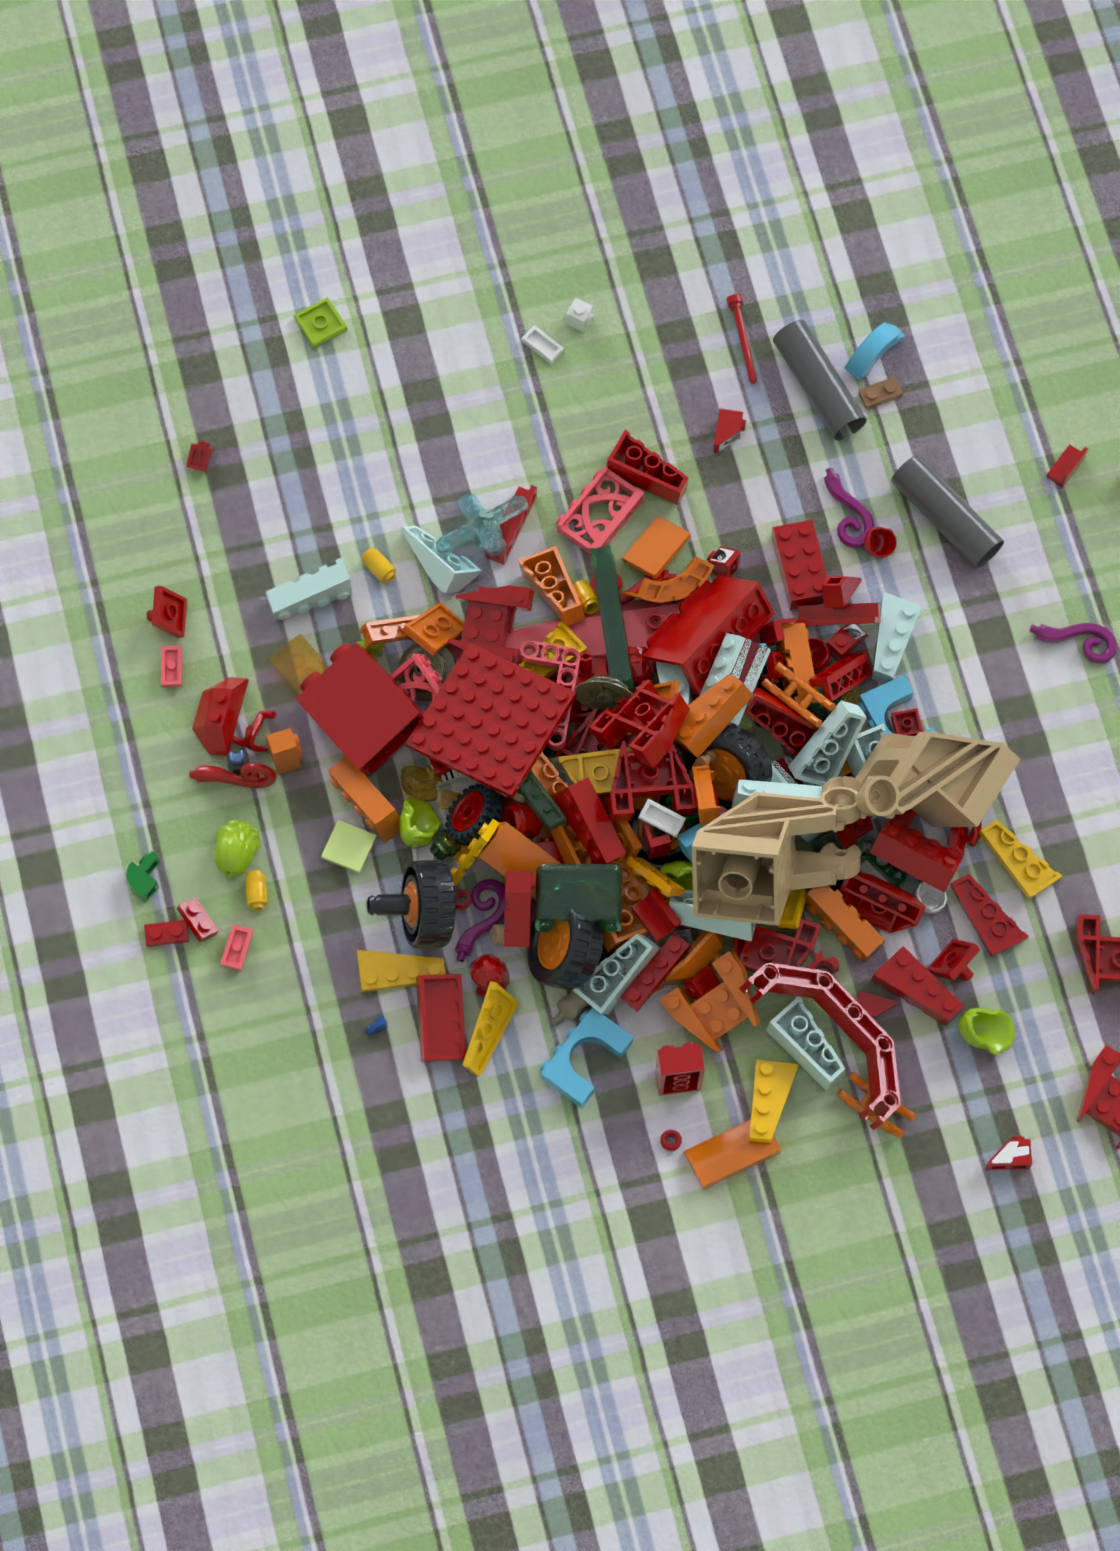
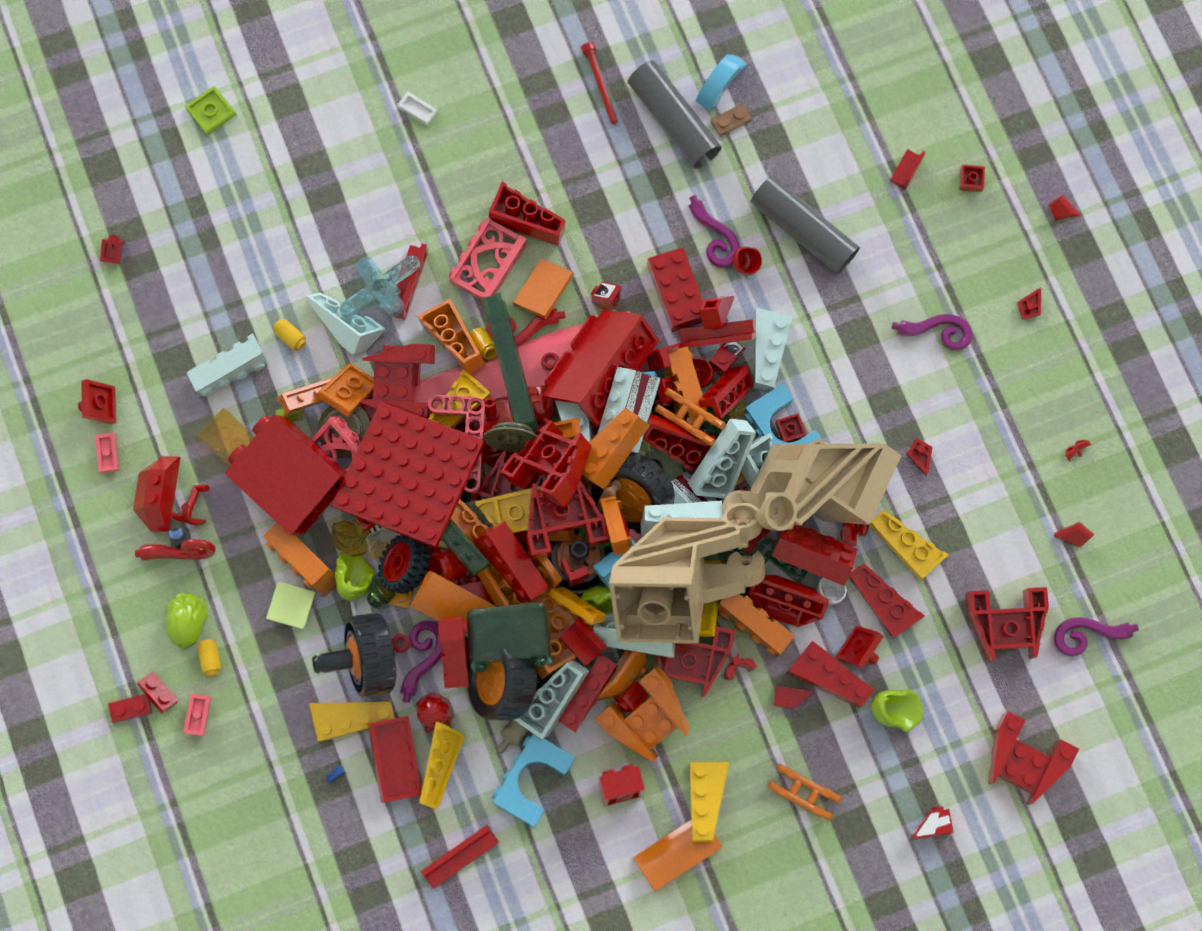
camera: 10 degrees left, 5 degrees up
green brick [126,851,160,903] -> none
orange wedge [265,728,303,775] -> none
yellow wing [451,819,500,886] -> none
tan tile [491,924,504,946] -> none
white brick [566,298,595,333] -> none
orange panel [620,557,715,603] -> none
white tile [638,799,686,838] -> none
red plate [660,1130,682,1151] -> none
red slope [713,408,746,453] -> none
red piece [739,963,901,1131] -> none
light aqua wedge [766,996,845,1091] -> none
none -> red fence [420,825,499,889]
none -> red piece [906,438,933,475]

